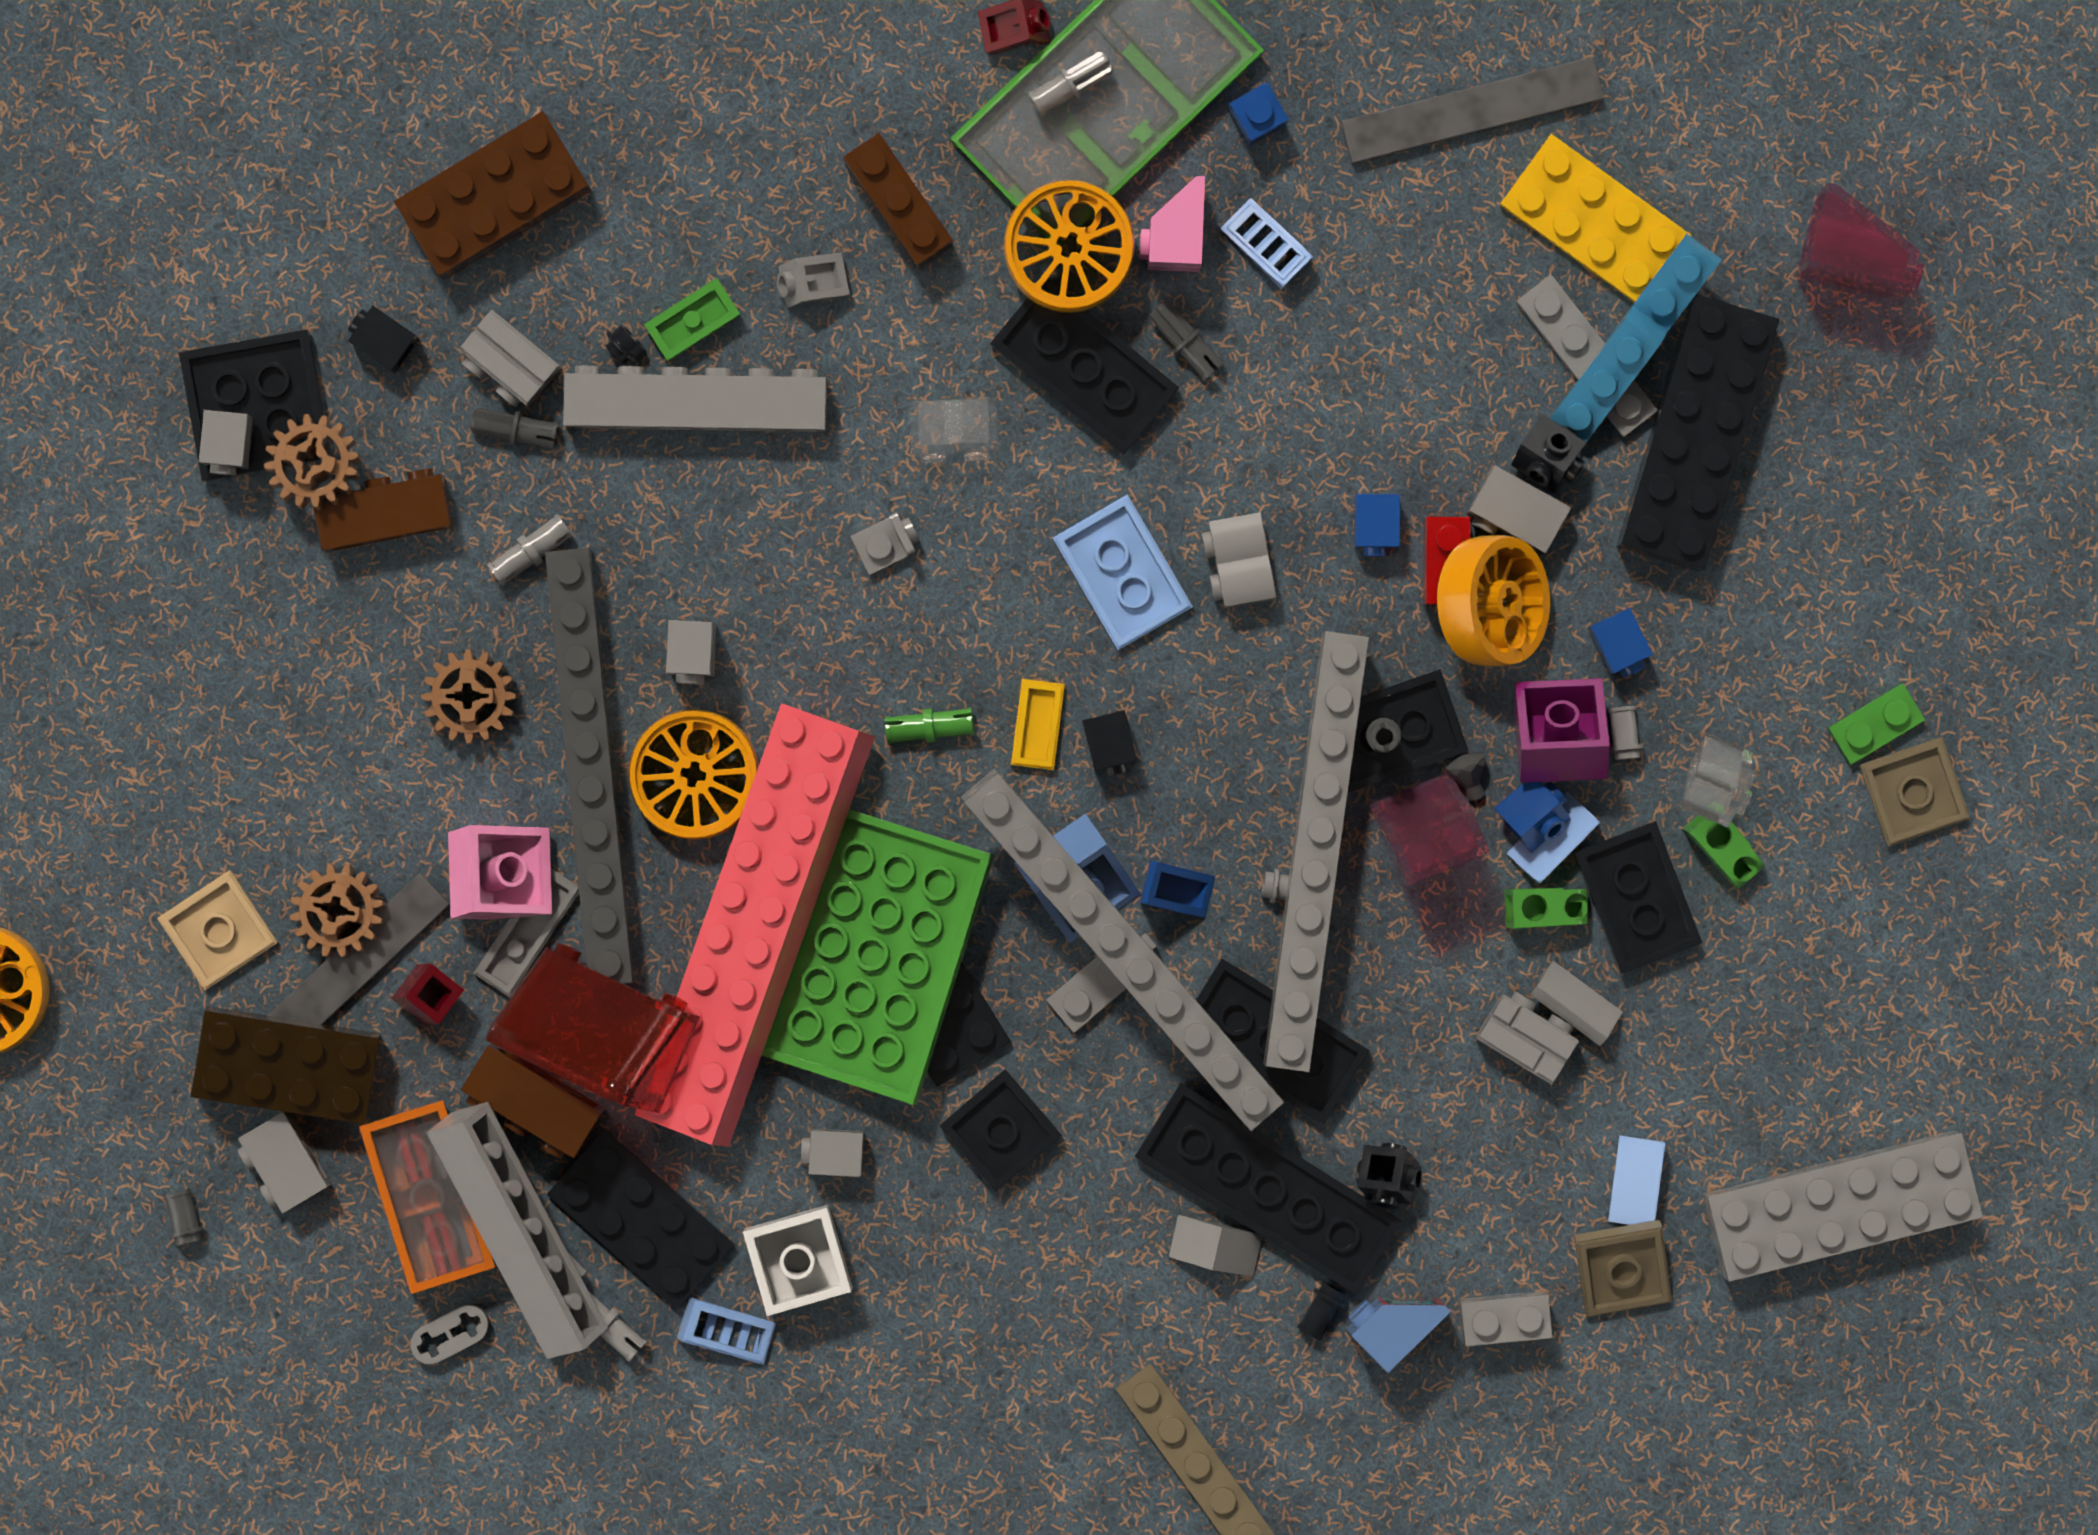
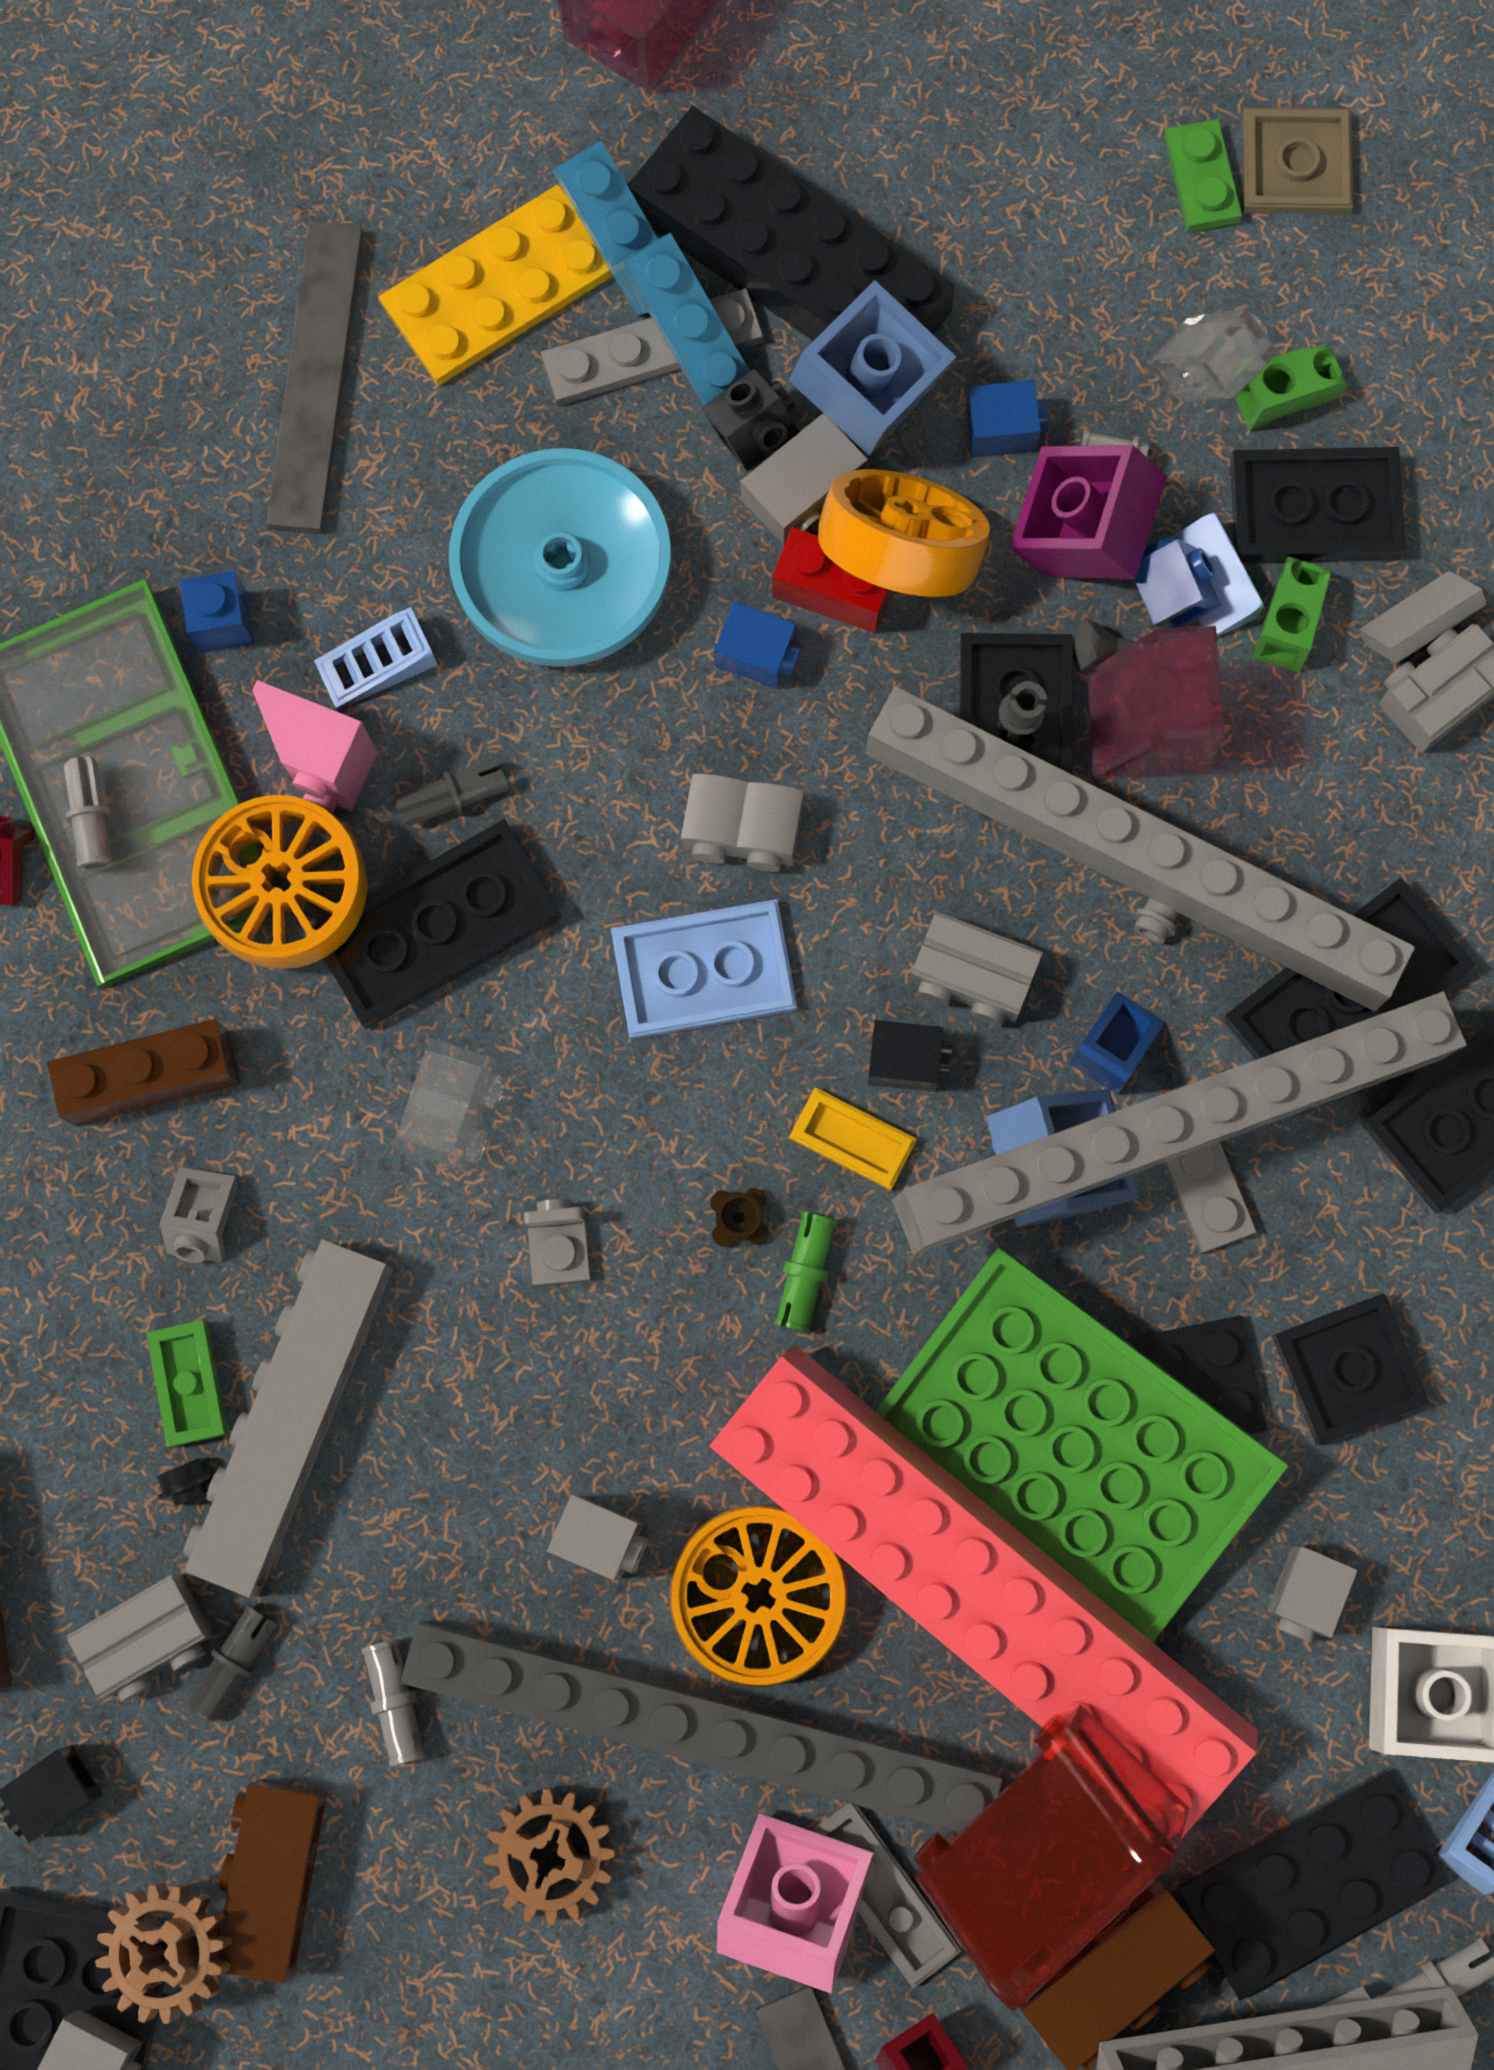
camera: 65 degrees left, 10 degrees down
none -> medium azure dish [449,448,672,667]
none -> dark brown plate [710,1188,769,1247]
none -> medium blue slope [789,280,956,456]
none -> light grey brick [909,911,1043,1026]

